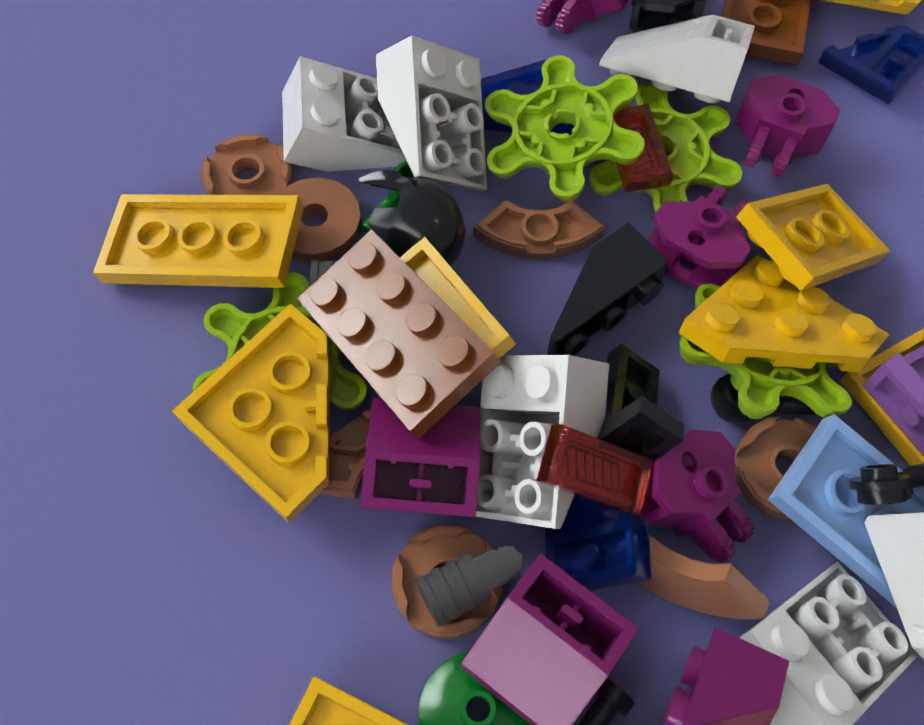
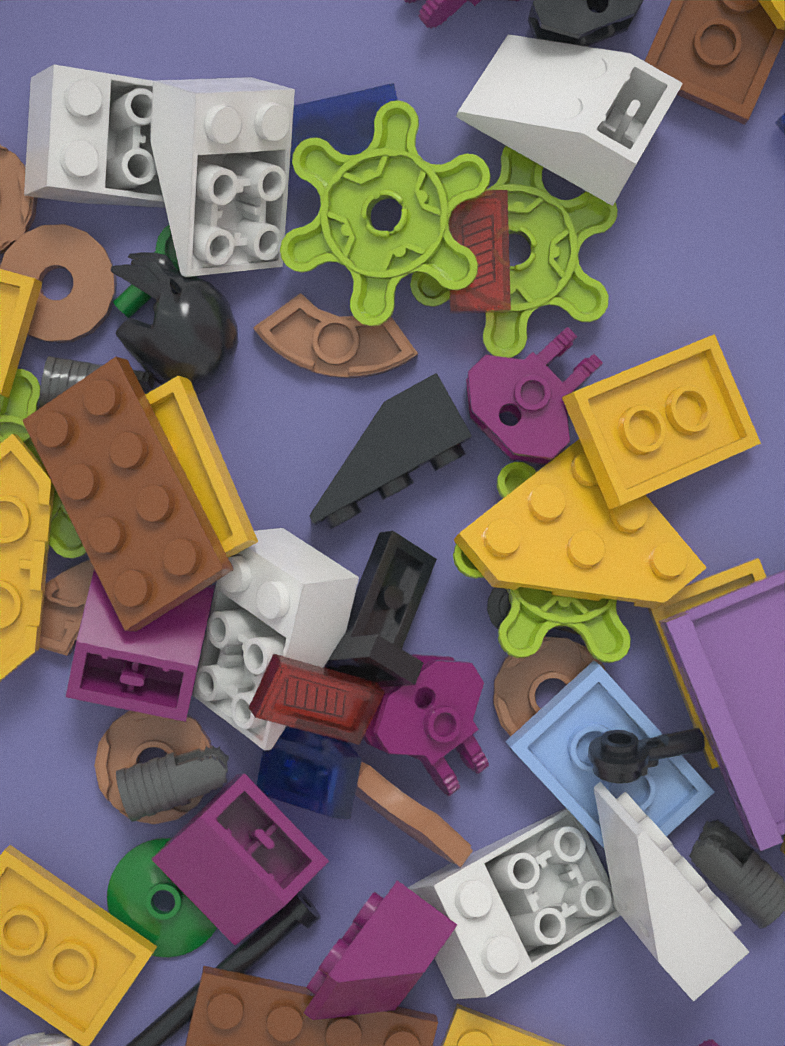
camera: 10 degrees right, 25 degrees up
magenta hinge [735,75,840,178] -> none

